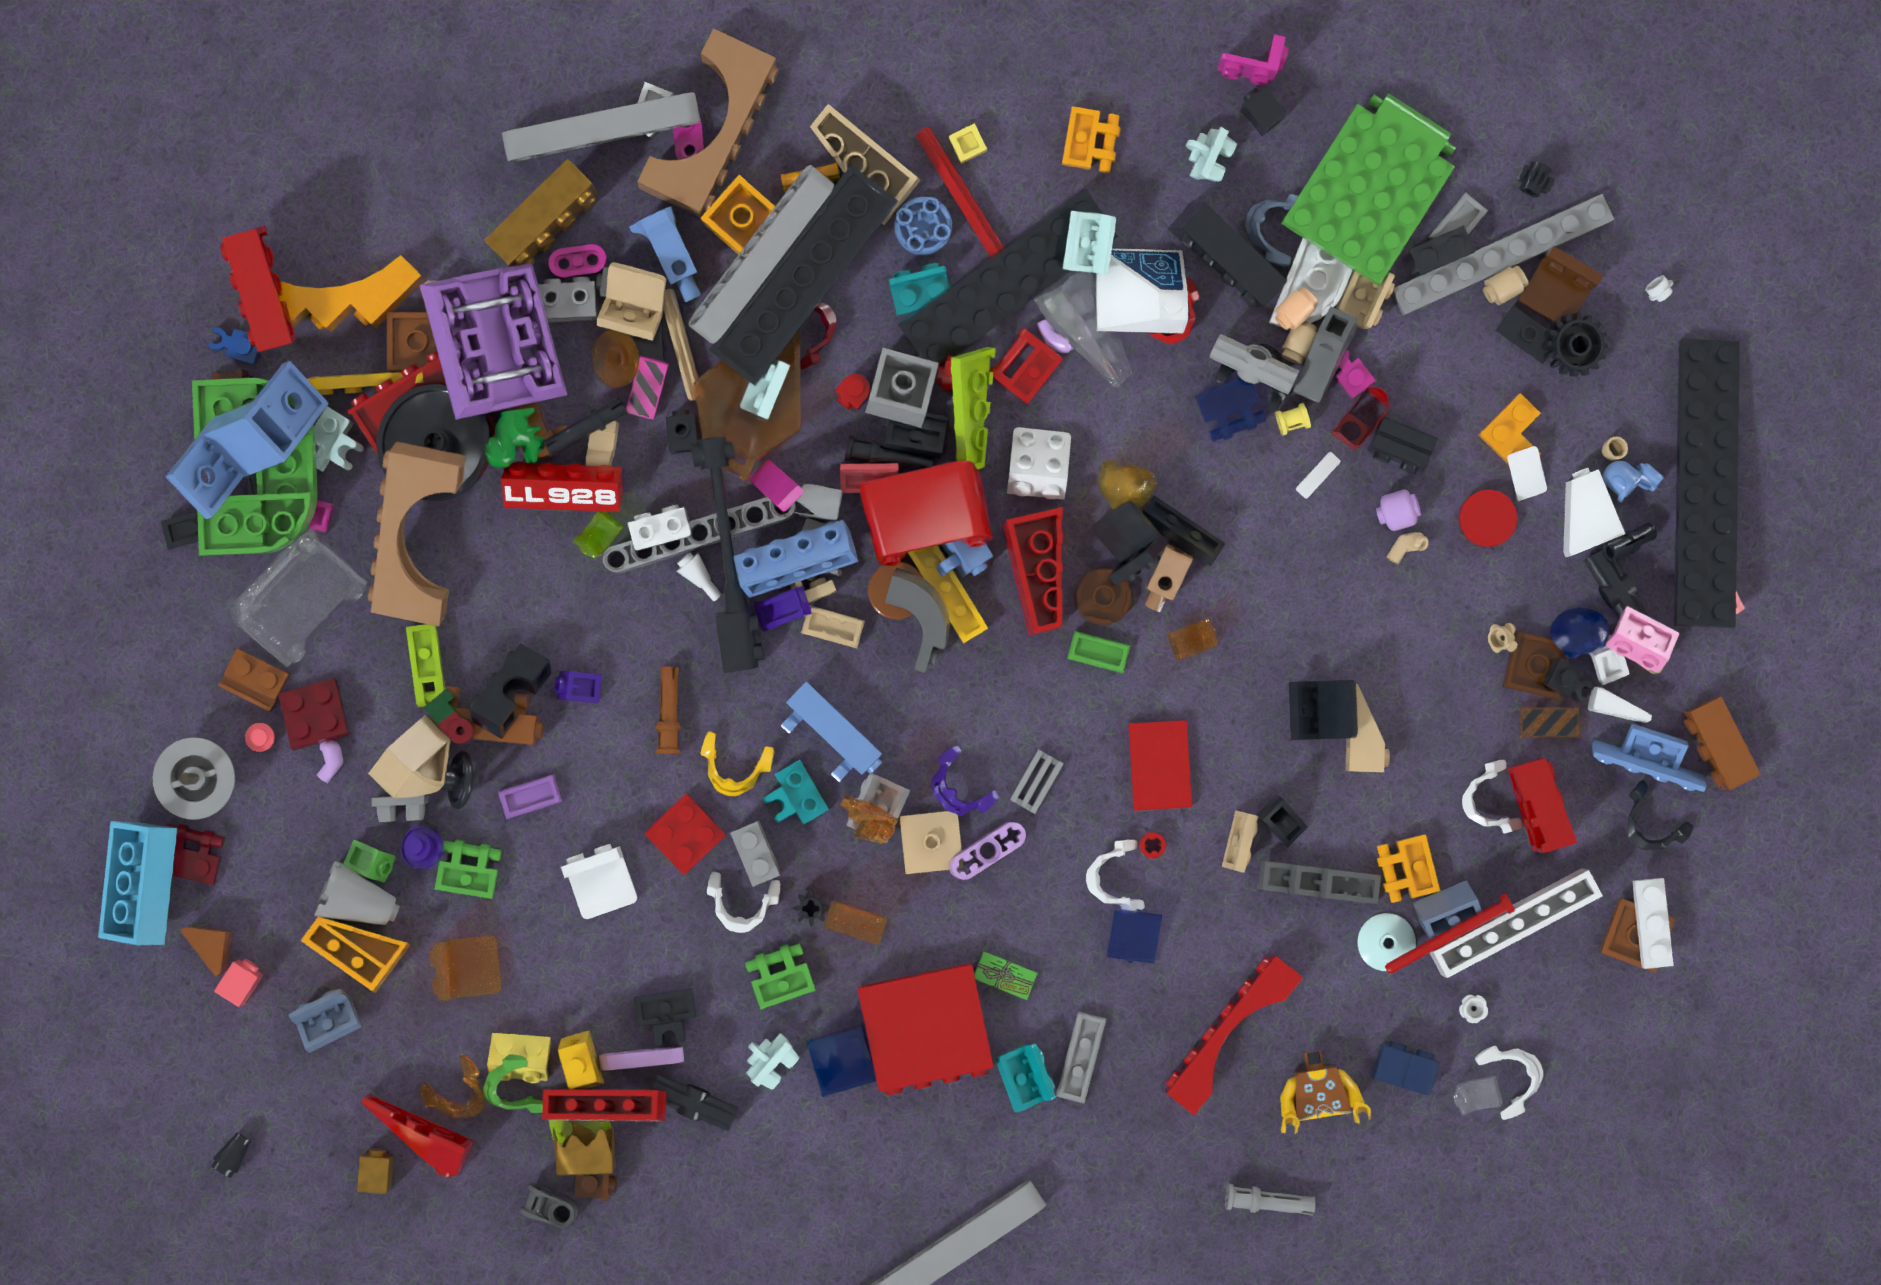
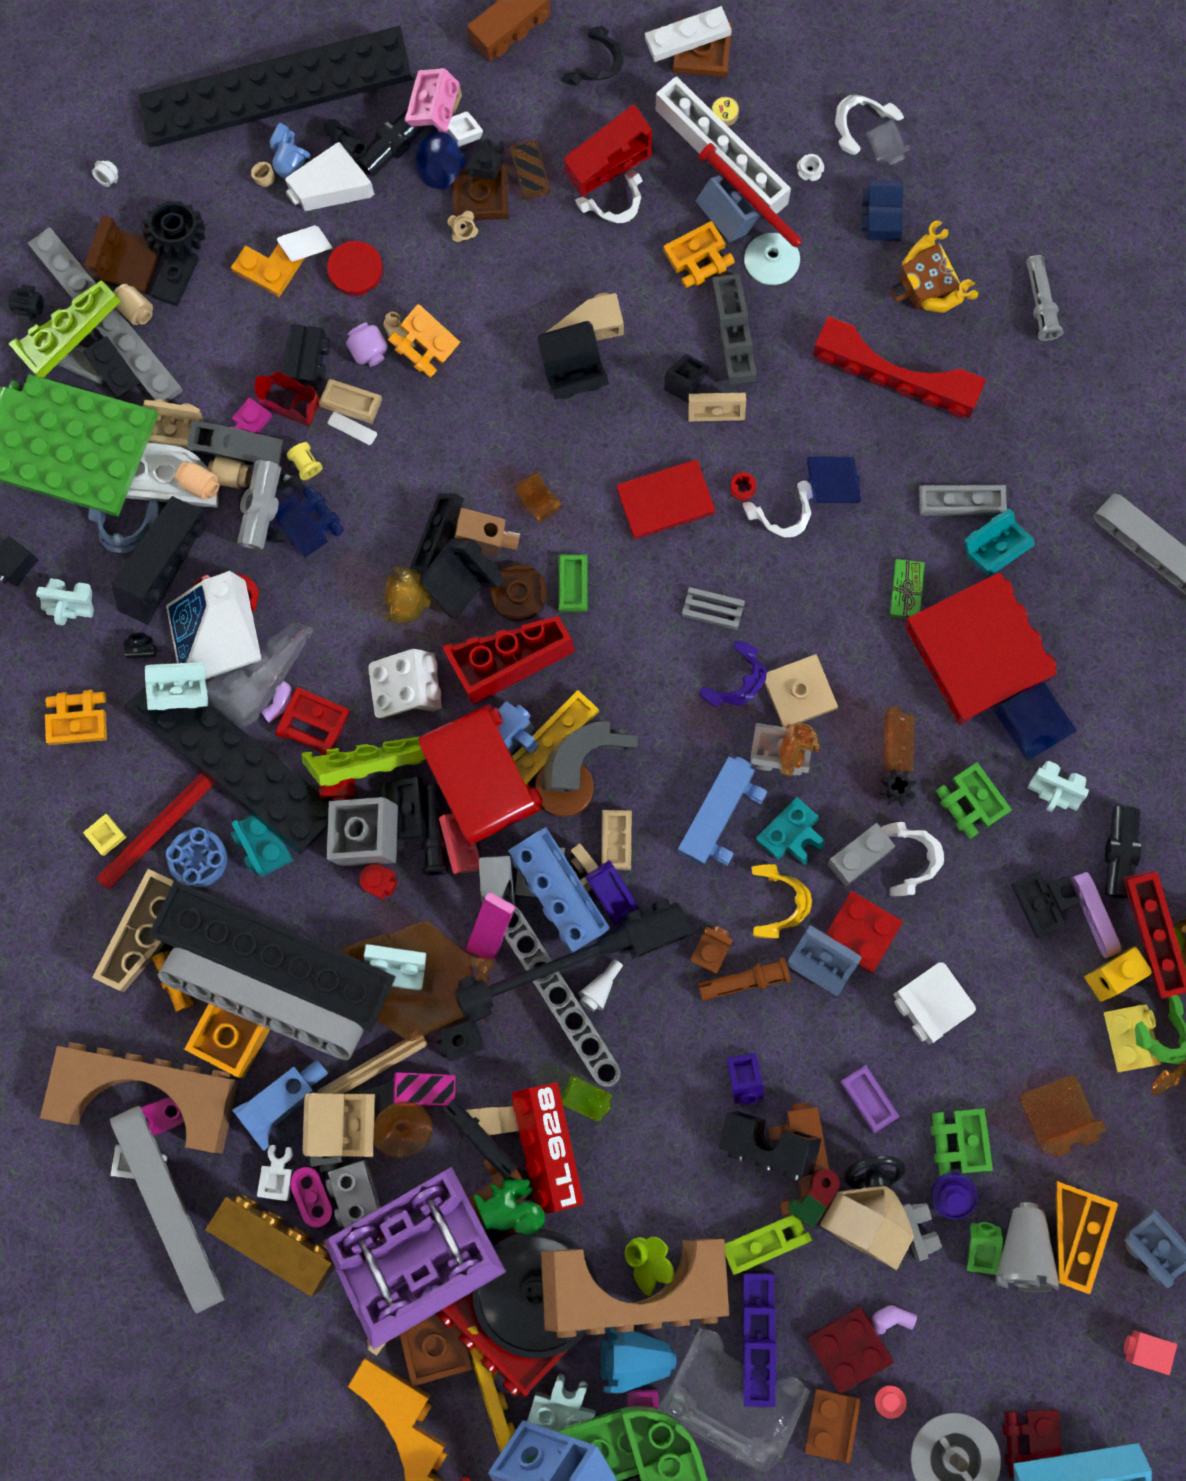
camera: 100 degrees left, 10 degrees down
dark orange slope [180,925,232,977] -> none
white bracket [628,505,691,551] -> none
dark red helmet [797,302,837,370] -> none
lavender beam [949,822,1026,880] -> none
white slope [1587,687,1652,723] -> none
medium blue bracket [1592,724,1707,792] -> none
none -> lime wing [8,280,121,378]
none -> black plate [124,632,156,658]
none -> white plate [257,1145,294,1201]
none -> tan tile [319,379,382,424]
none -> light orange plate [388,304,460,378]
none -> dark azure cone [600,1327,676,1393]
none -> lime plate [625,1236,674,1297]
none -> dark orange bracket [690,925,733,974]
none -> tile [711,97,739,126]
none -> dark purple slope [742,1271,776,1407]
none -> sand blue bracket [787,925,862,996]

